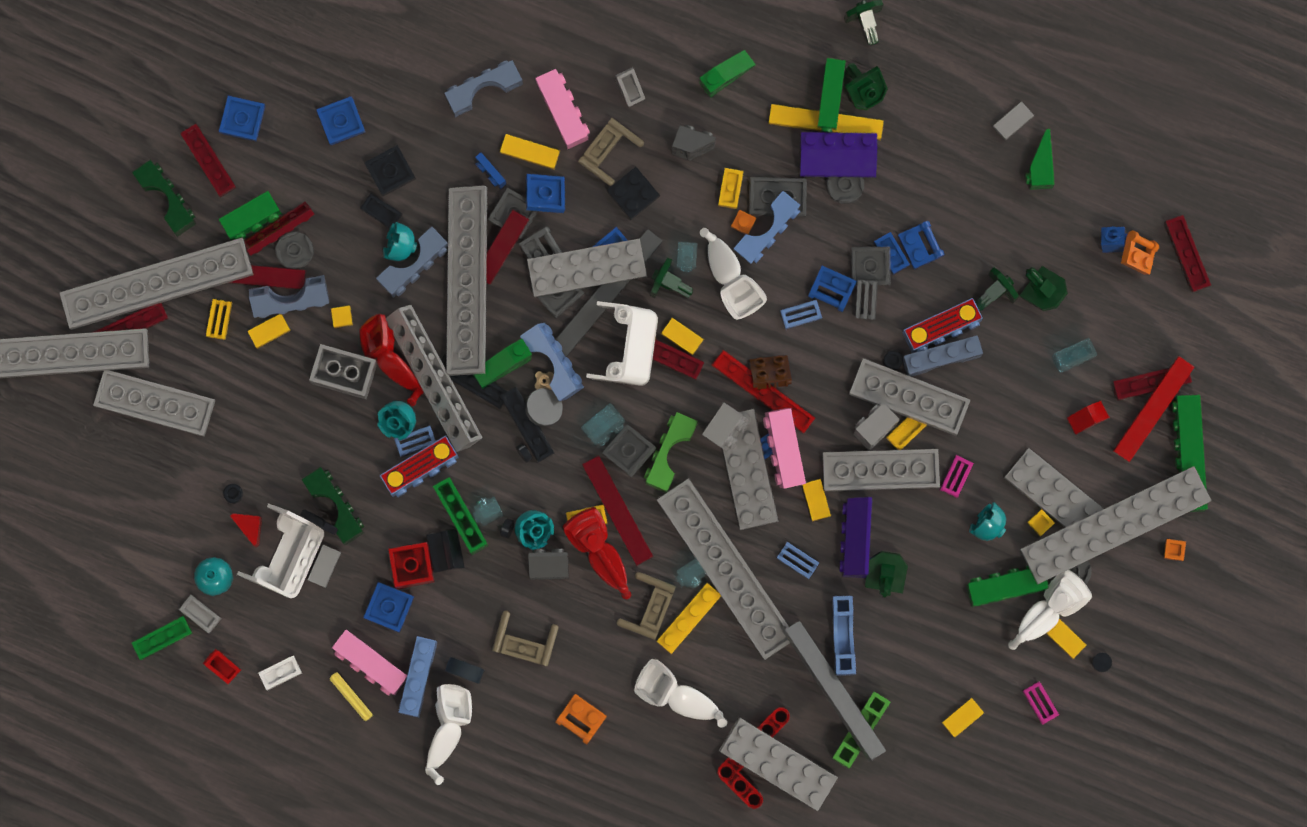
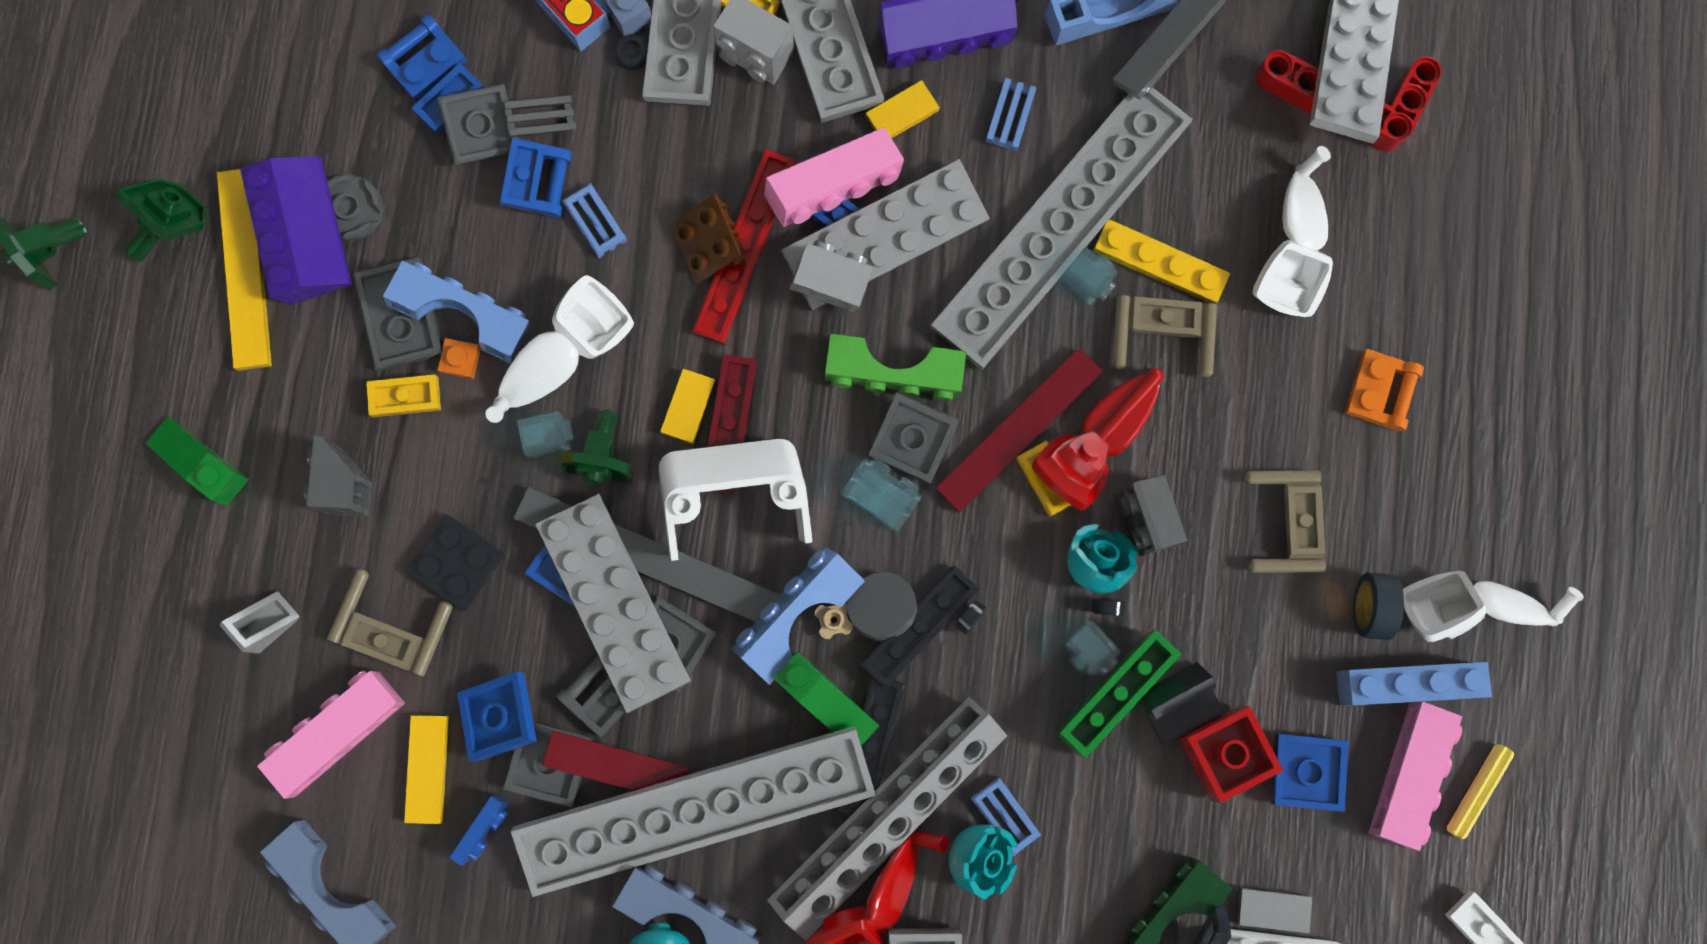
camera: 115 degrees left, 0 degrees up
brick [380,436,459,497] -> none
green slope [817,58,846,133] -> none

